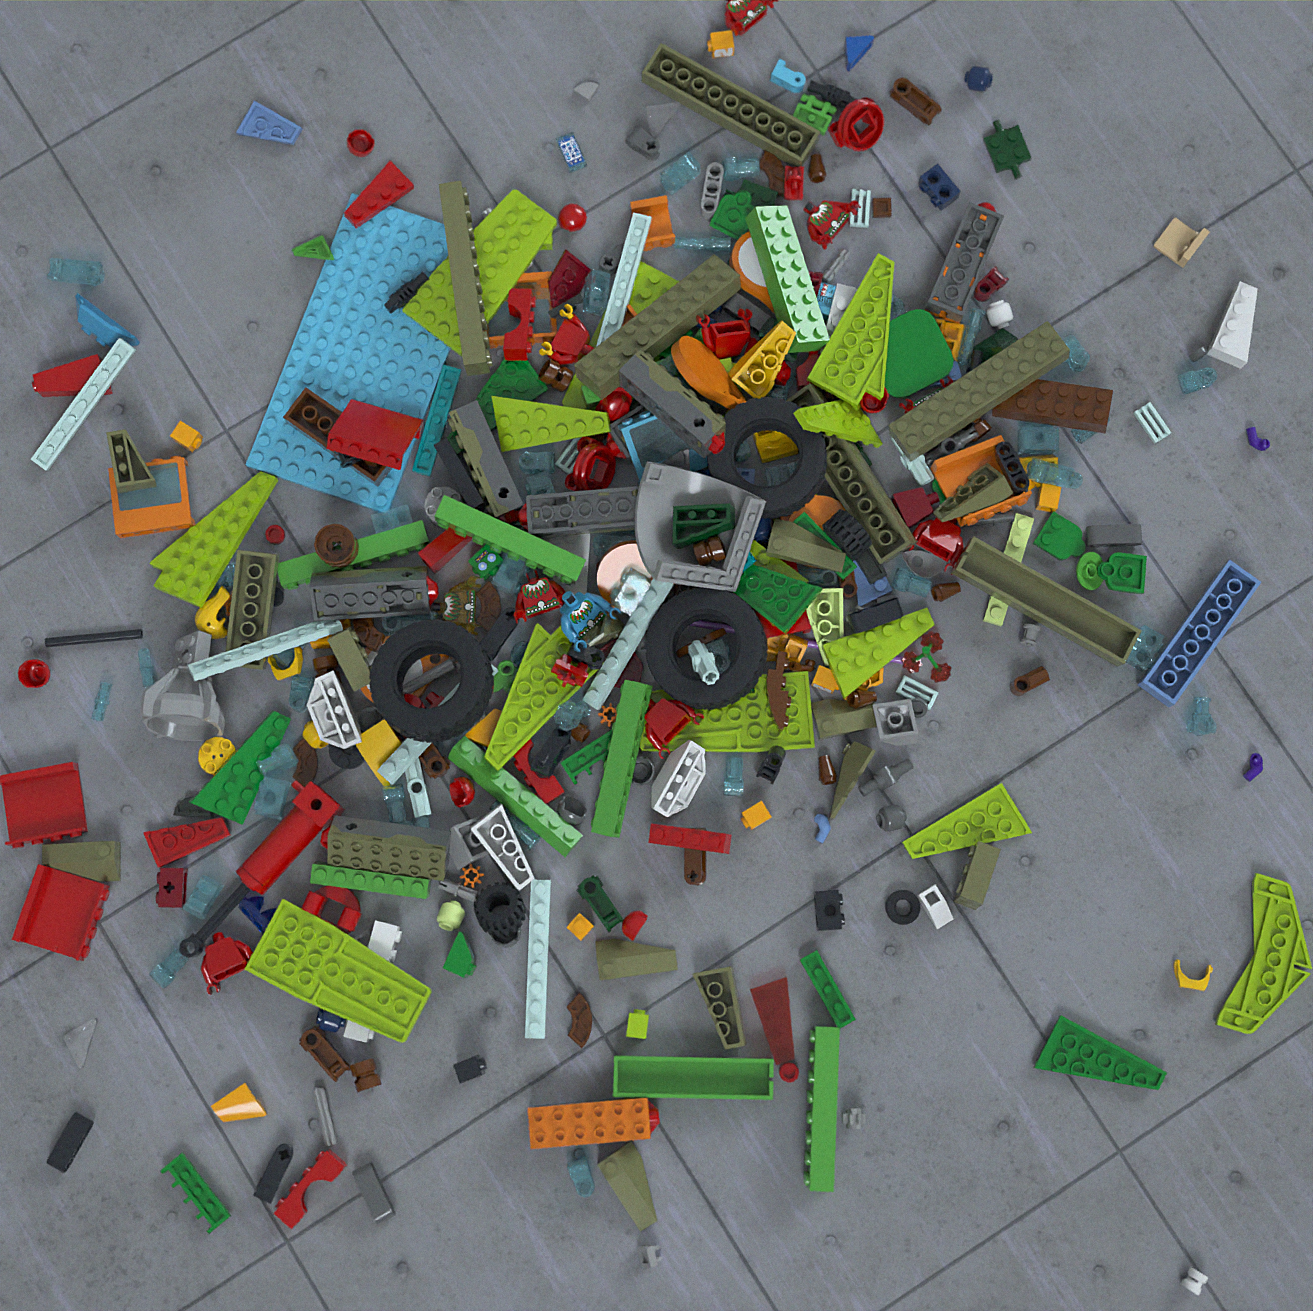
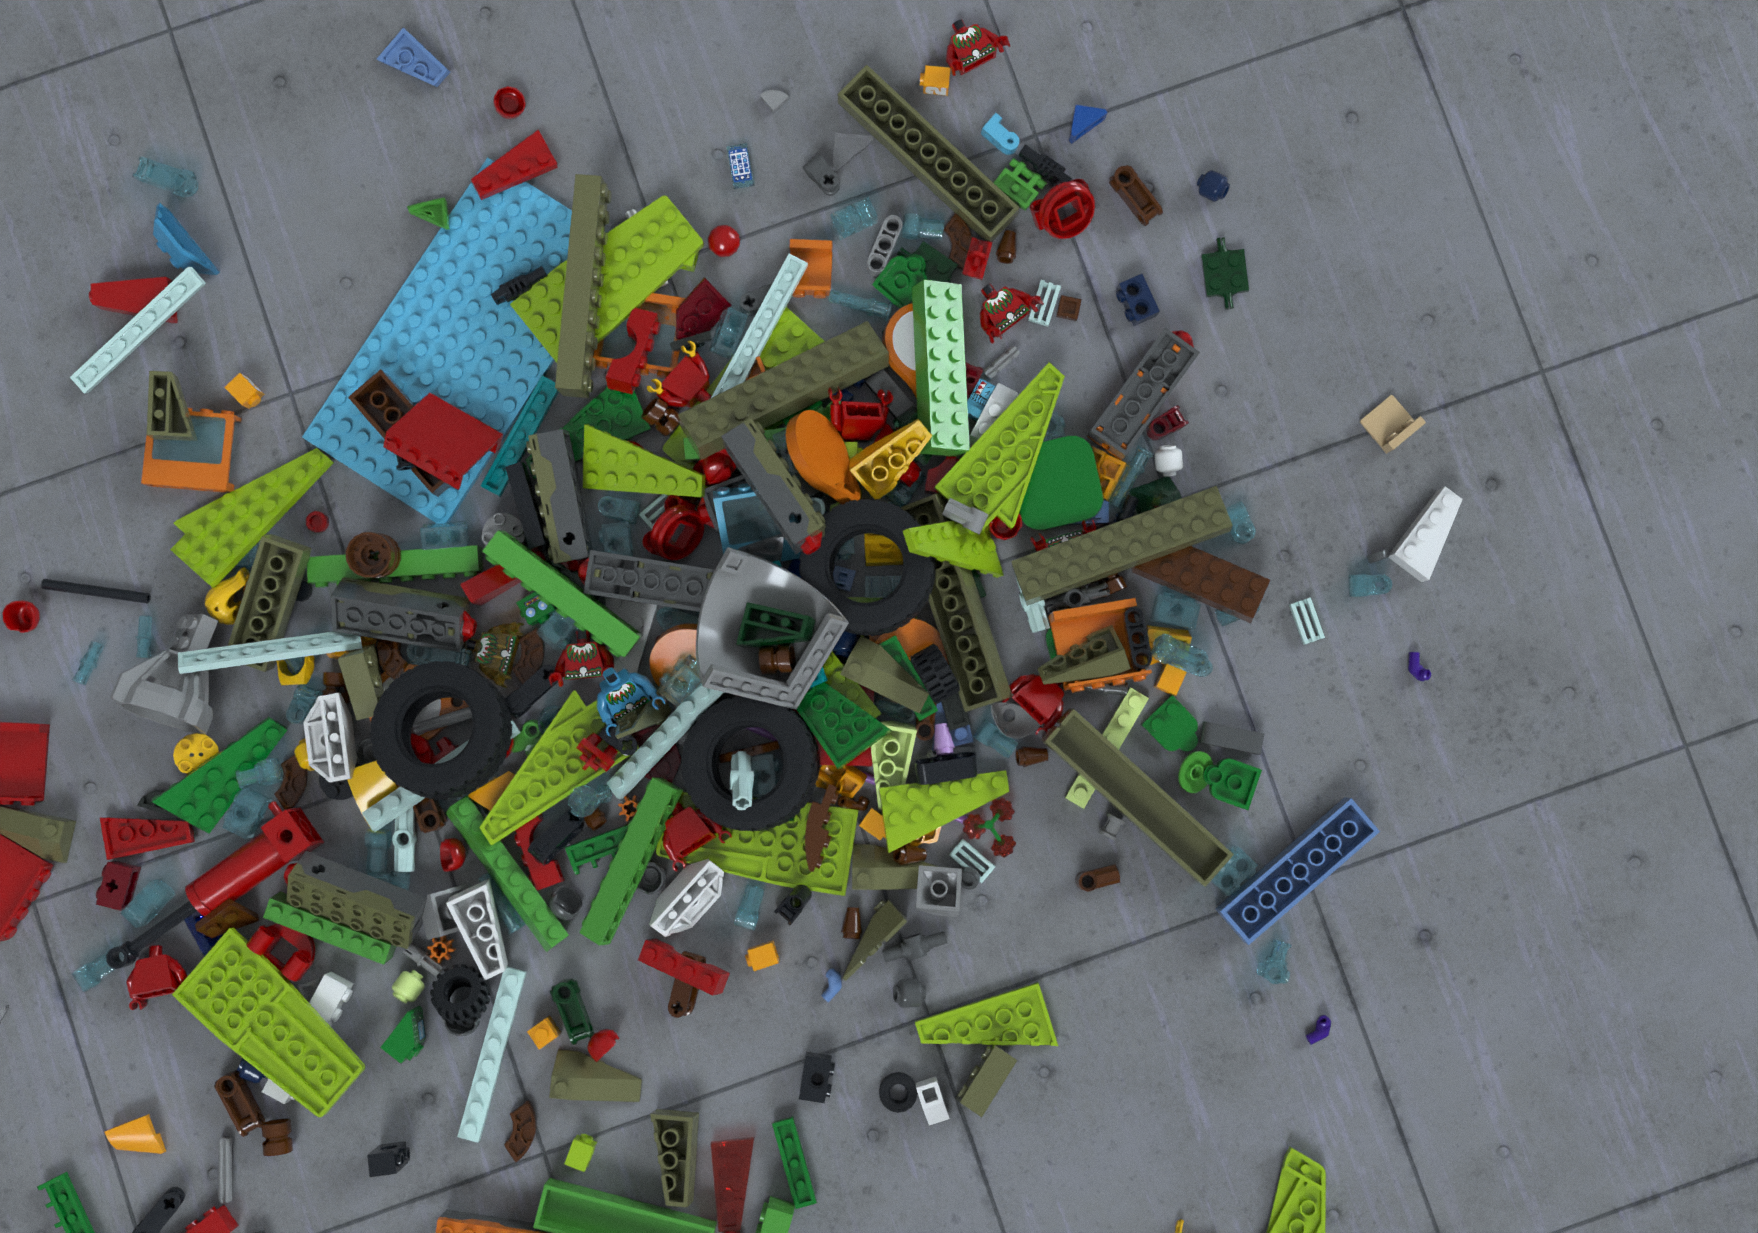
camera: 15 degrees right, 5 degrees up
dark red torso [891,487,940,529] -> none
none -> reddish brown wing [195,898,259,938]
none -> lavender cone [934,723,955,756]
none -> light grey piece [942,498,989,535]

